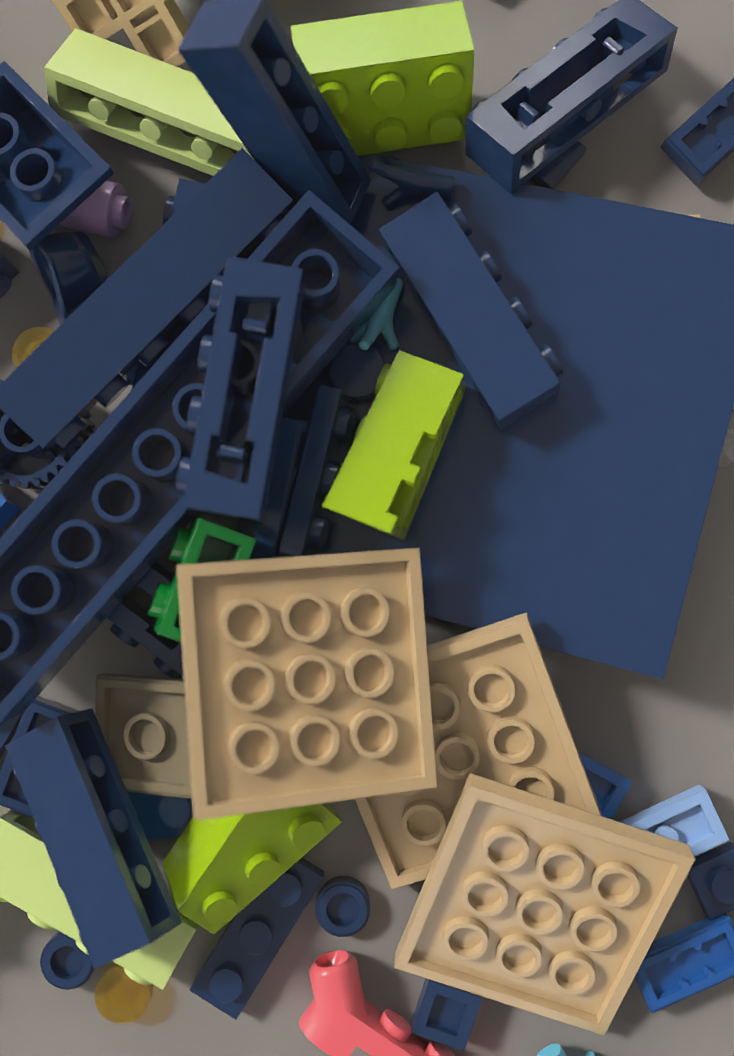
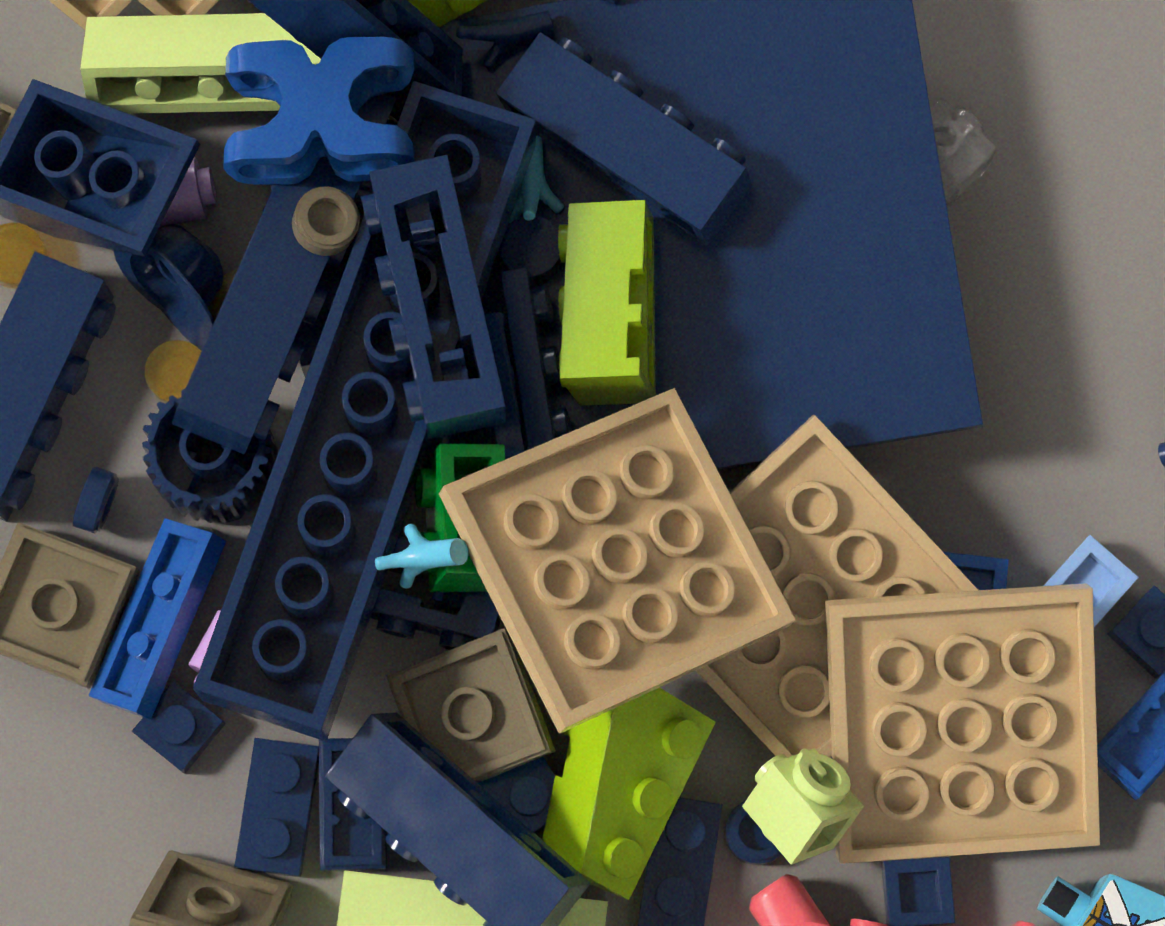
camera: 25 degrees left, 10 degrees down
none -> blue piece [223,37,415,185]
none -> dark tan tile [292,187,360,256]
none -> medium azure bar [375,524,468,588]
none -> yellowish green brick [742,748,864,865]

